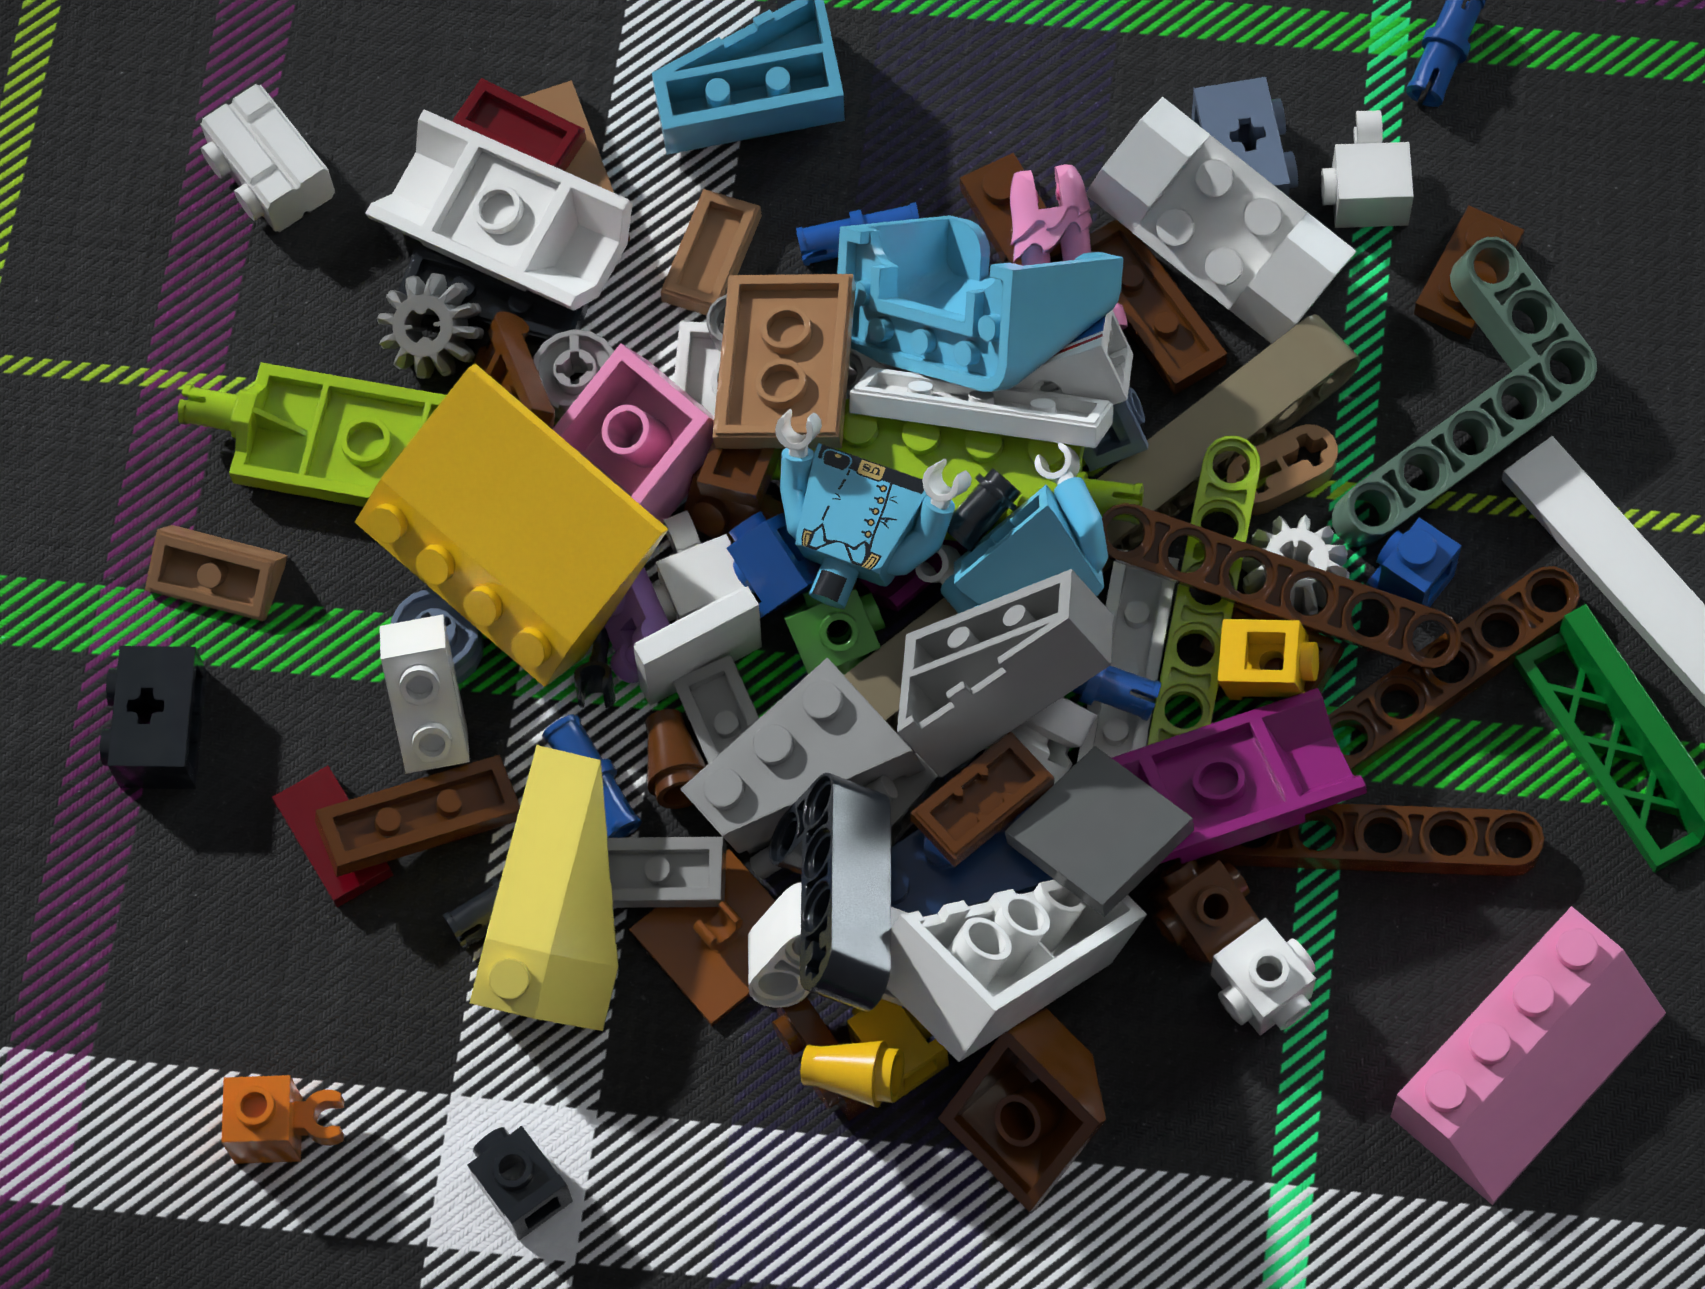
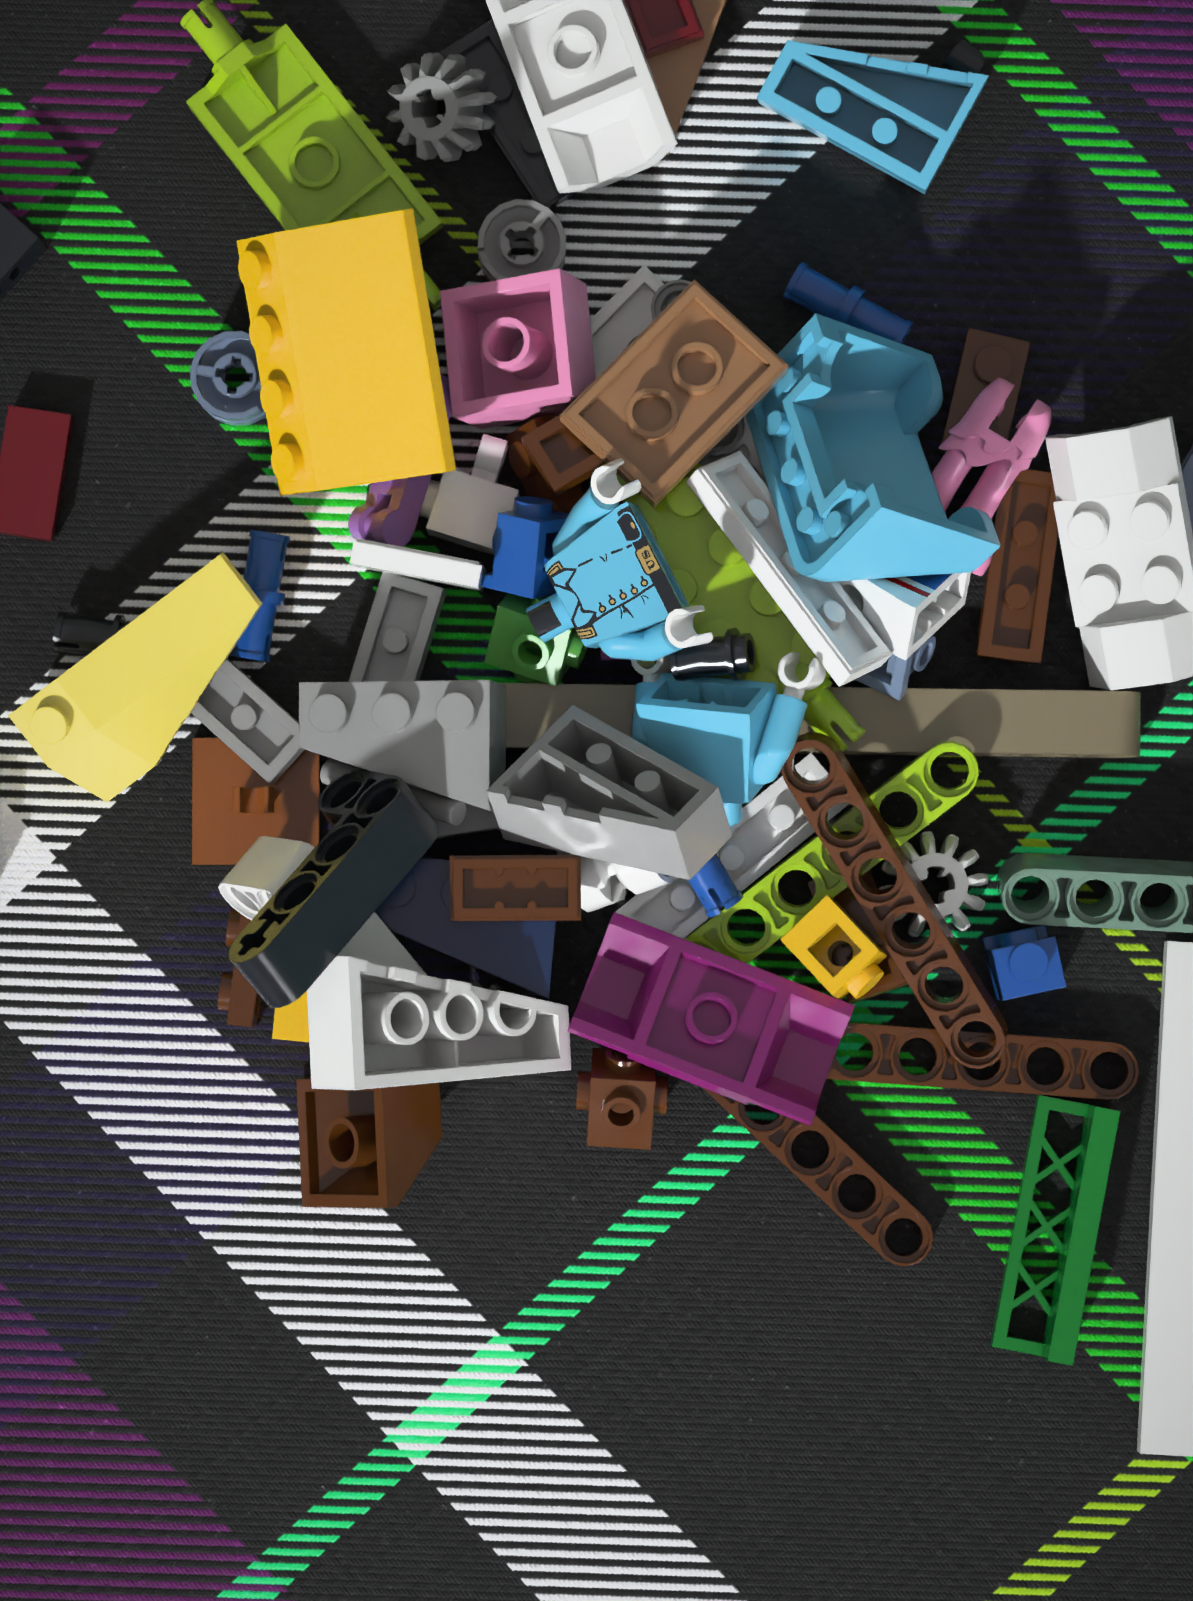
camera: 30 degrees right, 20 degrees up
medium nougat slope [145,525,287,621] -> none
reddish brown plate [315,755,520,877] -> none
white brick [380,615,470,774] -> none
reddish brown plate [471,311,555,429] -> none
black hand [574,626,616,708] -> none
reddish brown cone [645,709,706,809] -> none
medium nougat tile [660,189,762,315] -> none
yellow cone [800,1040,904,1108] -> none
dark grey tile [1005,746,1194,917] -> none
white brick [1211,917,1316,1035] -> none
medium nougat beam [1226,424,1338,515] -> none
bright pink slope [1391,906,1666,1205] -> none

